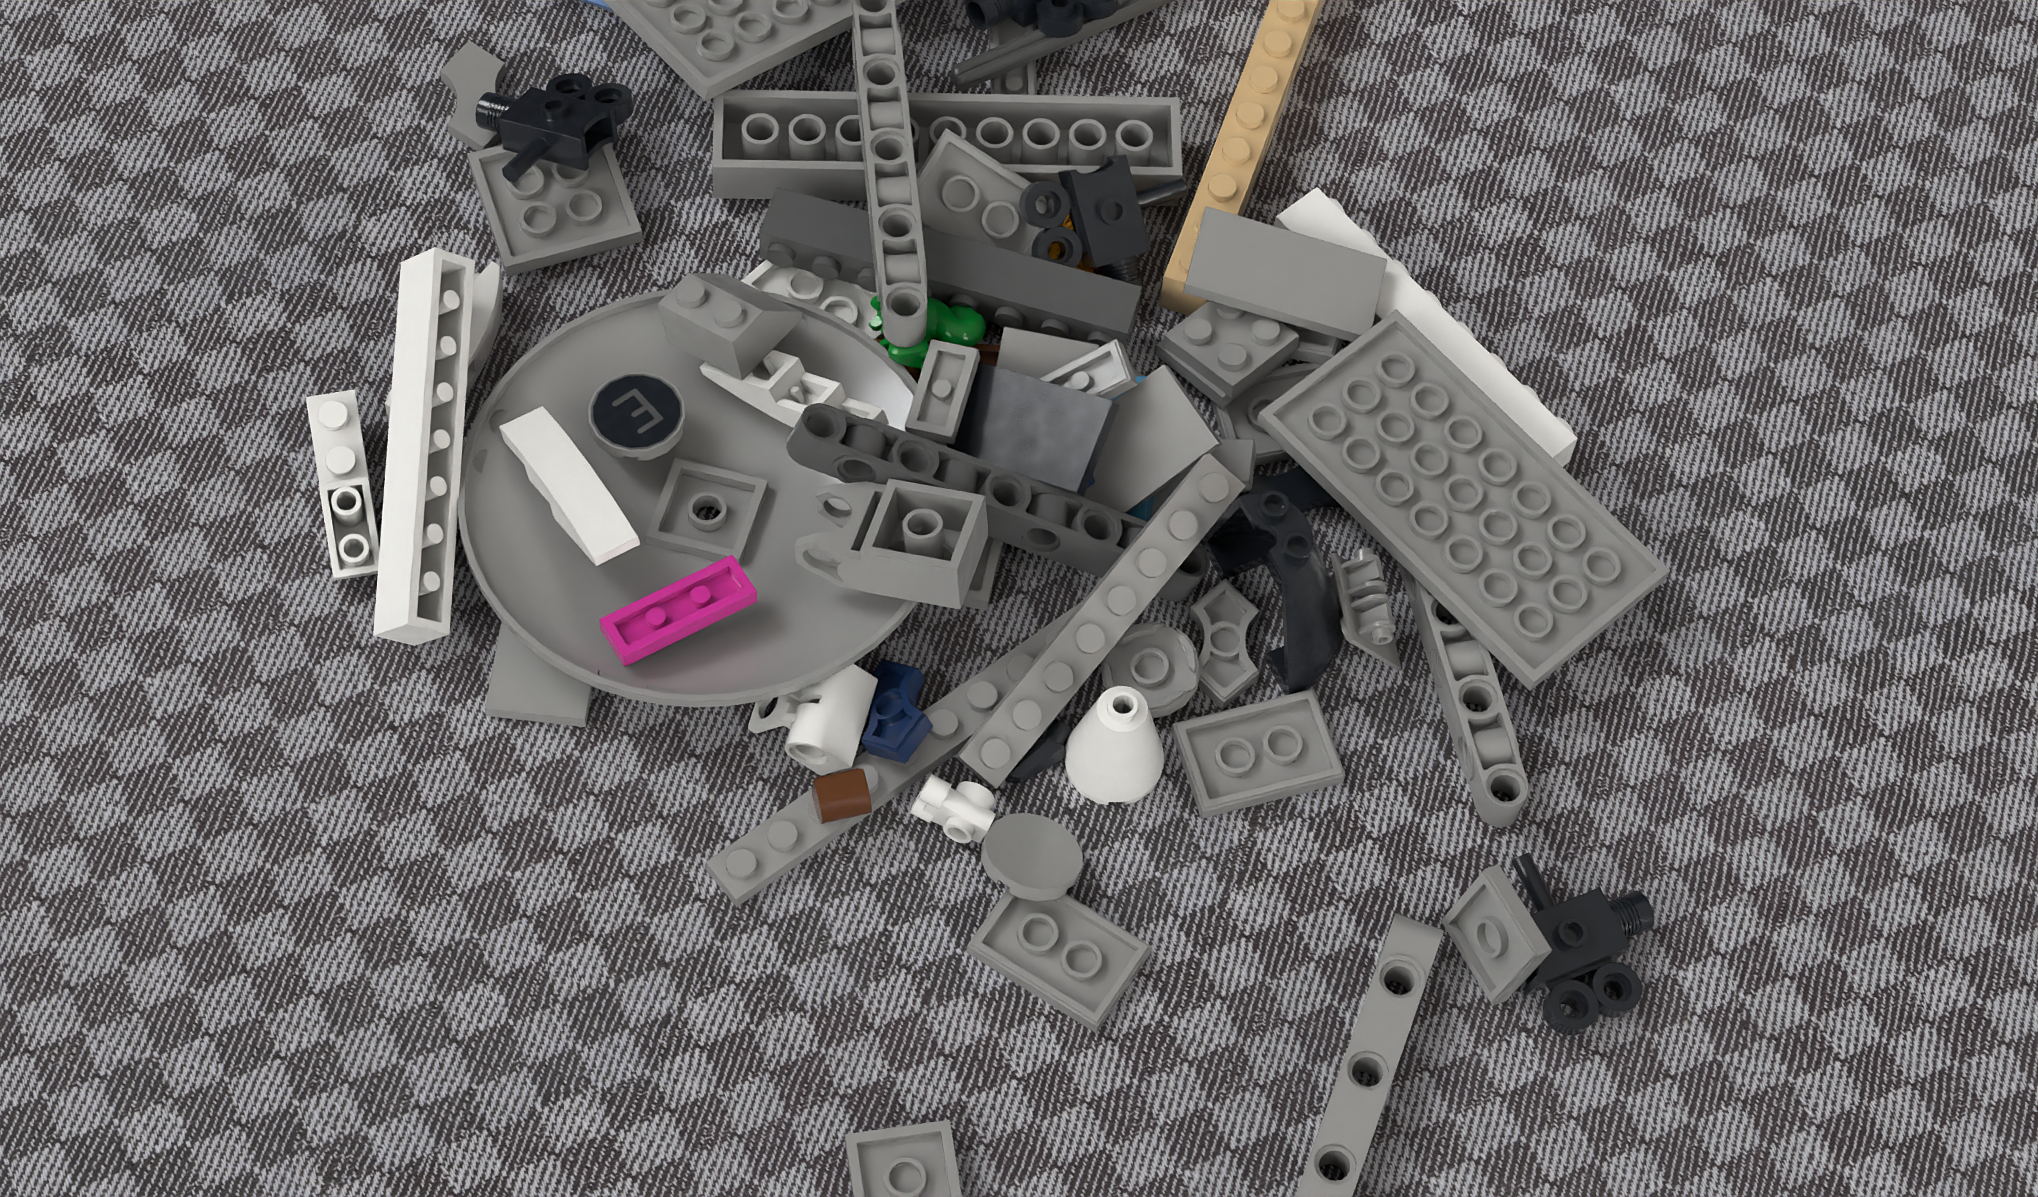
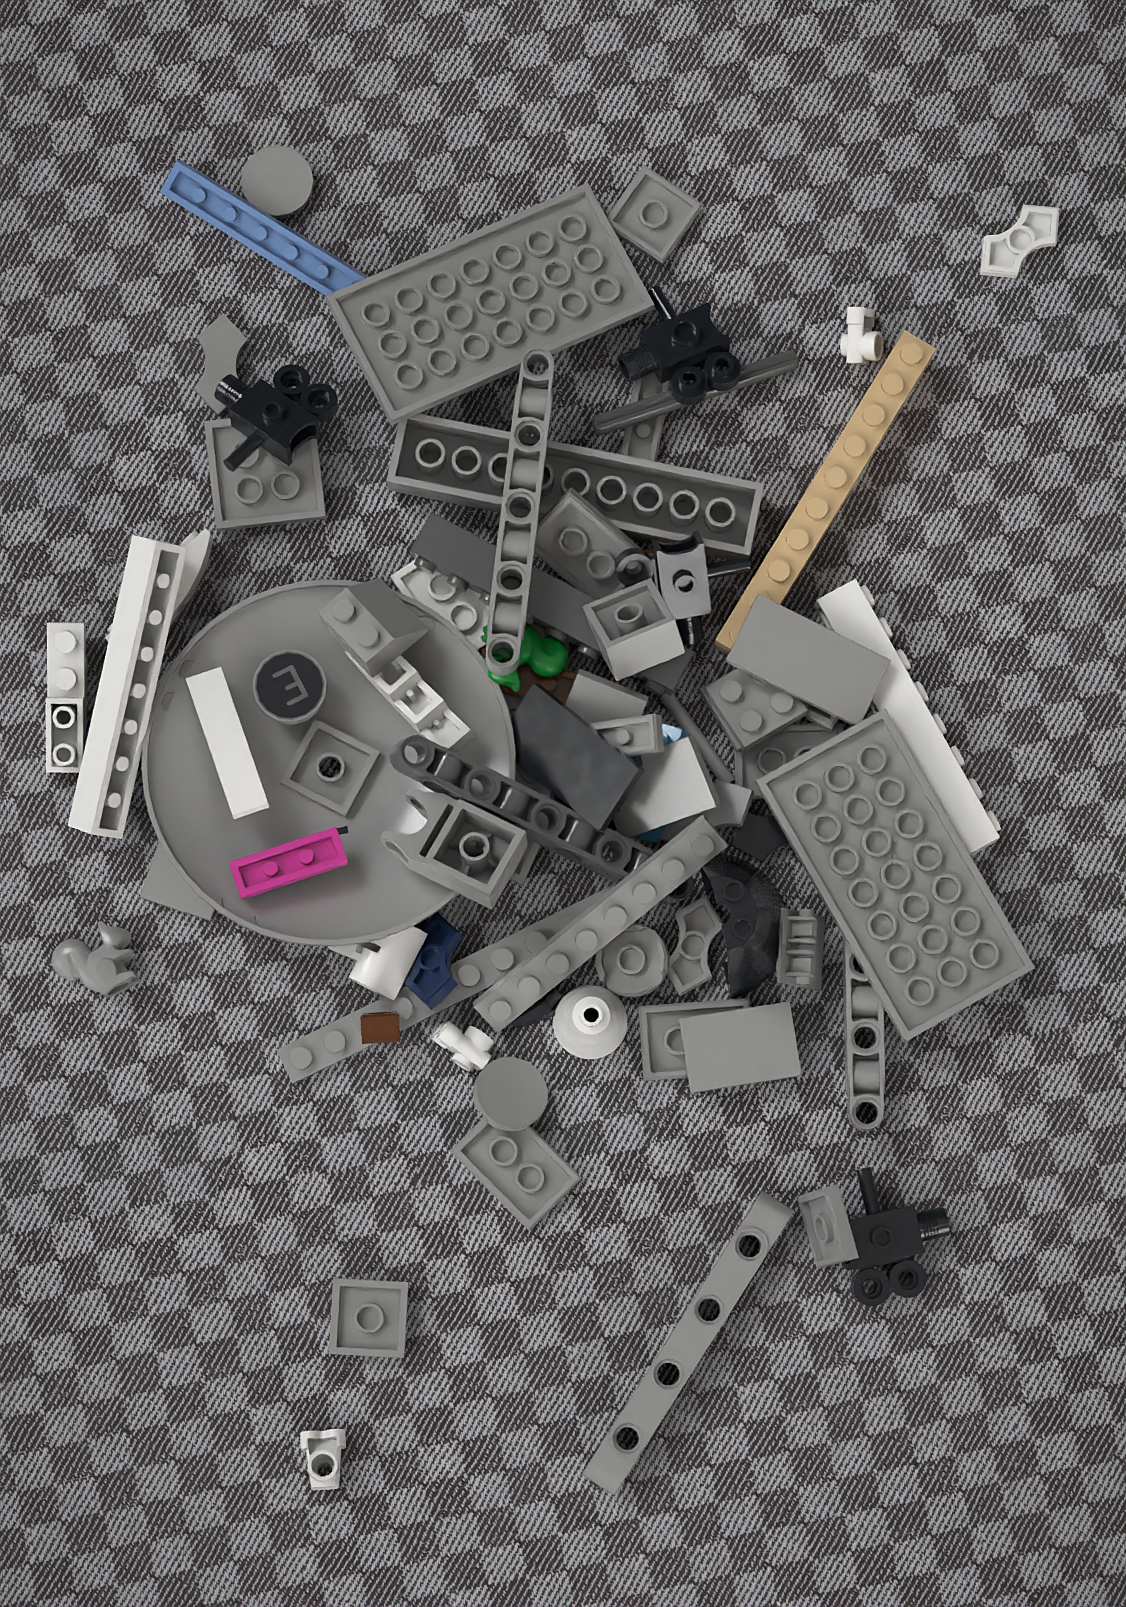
camera: 15 degrees right, 20 degrees up
light grey plate [905,339,980,445] -> none
none -> light grey animal [51,921,140,997]
none -> light grey slope [582,578,685,681]
none -> light grey tile [679,1001,802,1093]

